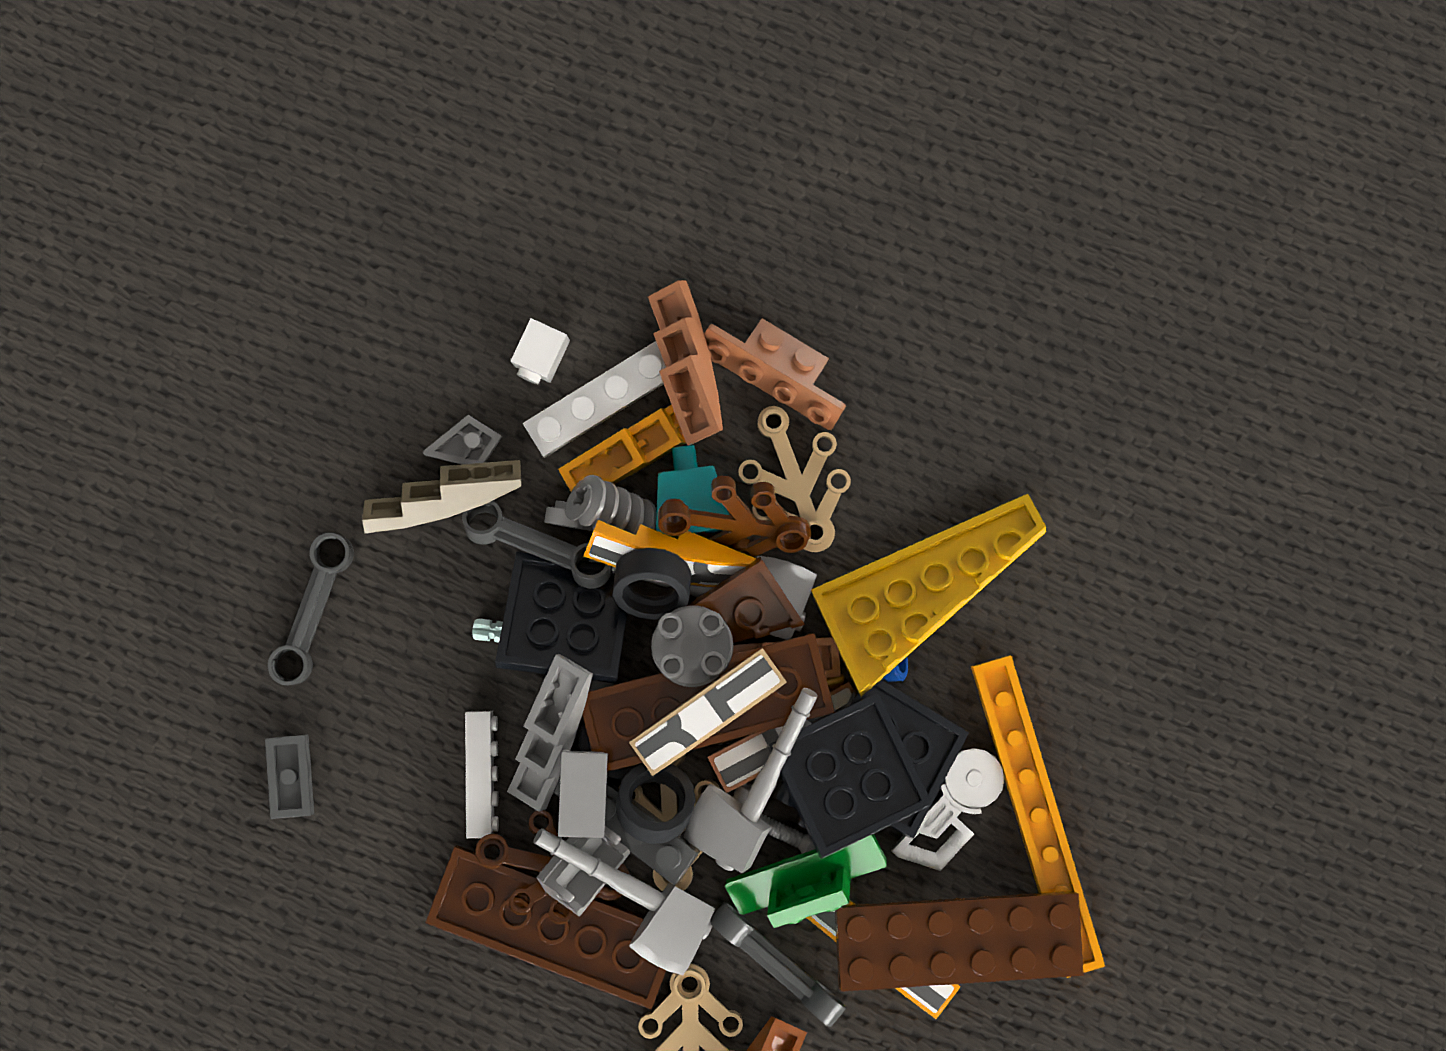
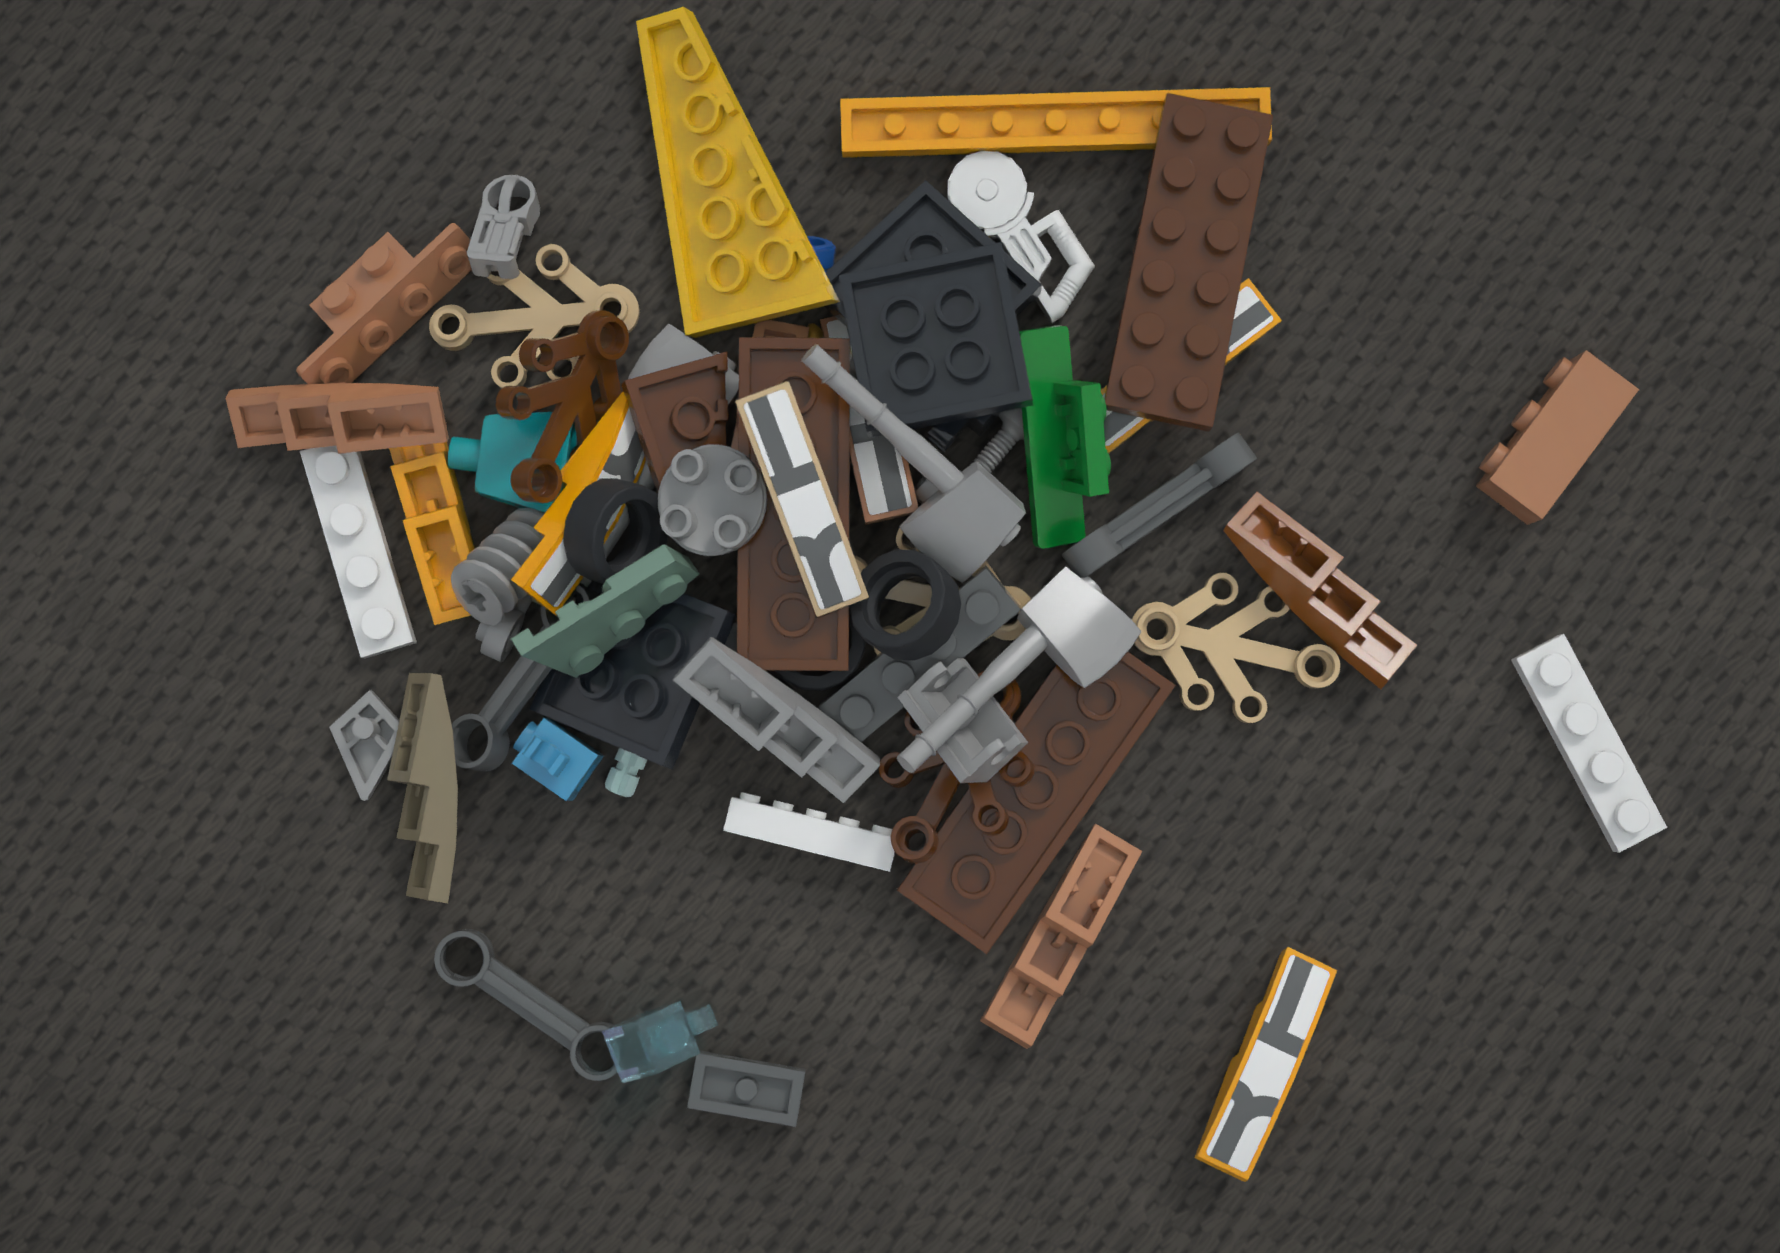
camera: 80 degrees left, 0 degrees up
white brick [511,318,570,385] -> none
light grey hinge [558,750,608,838] -> none
none -> light grey piece [467,175,540,279]
none -> sand green wing [511,544,700,678]
none -> dark azure brick [512,718,604,801]
none -> clear light blue brick [602,1001,718,1083]
none -> nougat slope [980,823,1142,1049]

